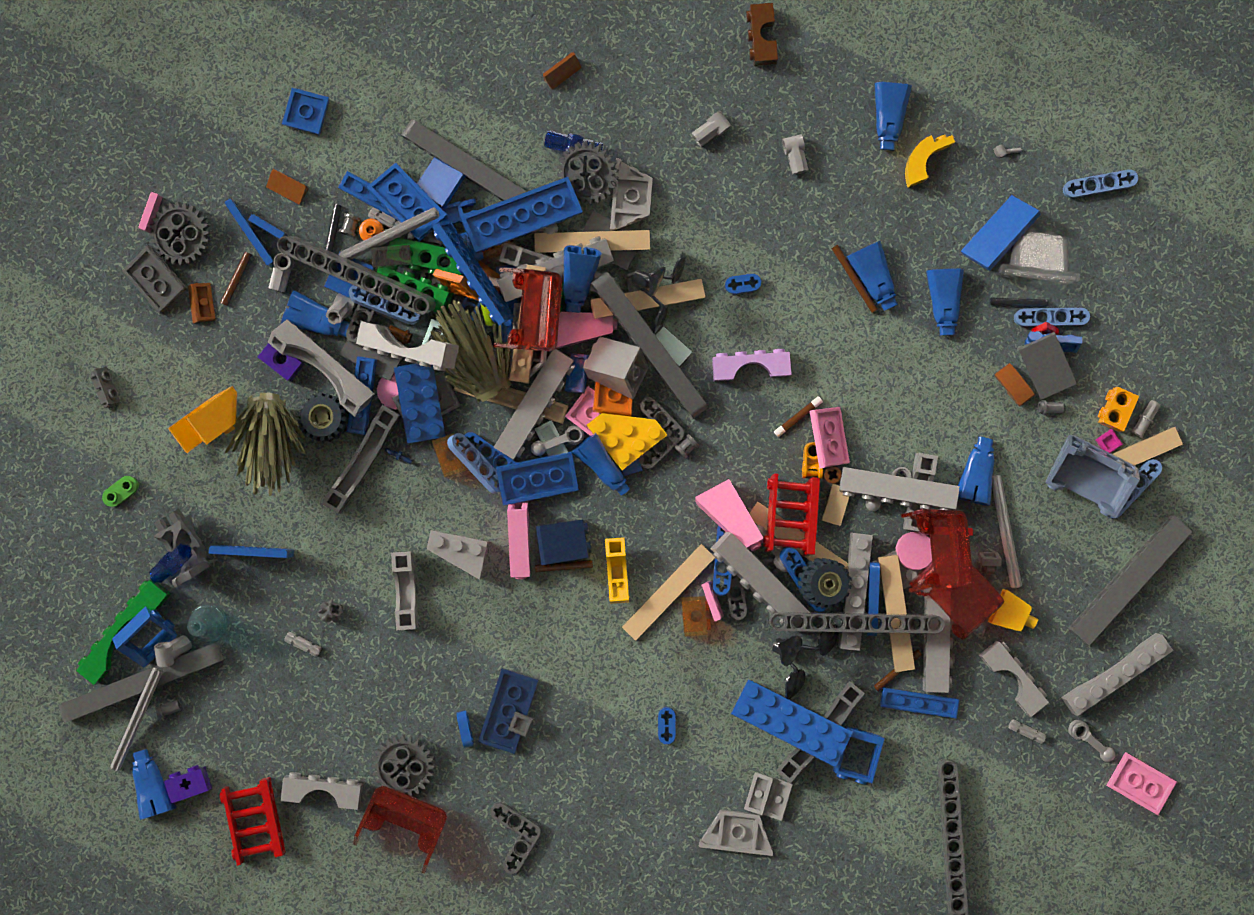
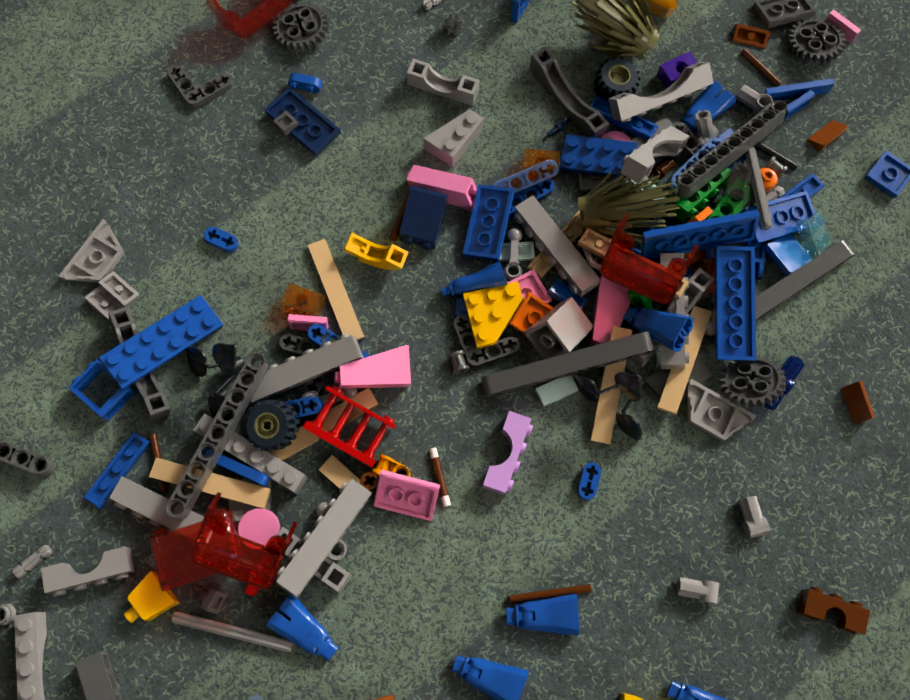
camera: 110 degrees right, 15 degrees down
none -> clear light blue hinge [797,210,831,256]

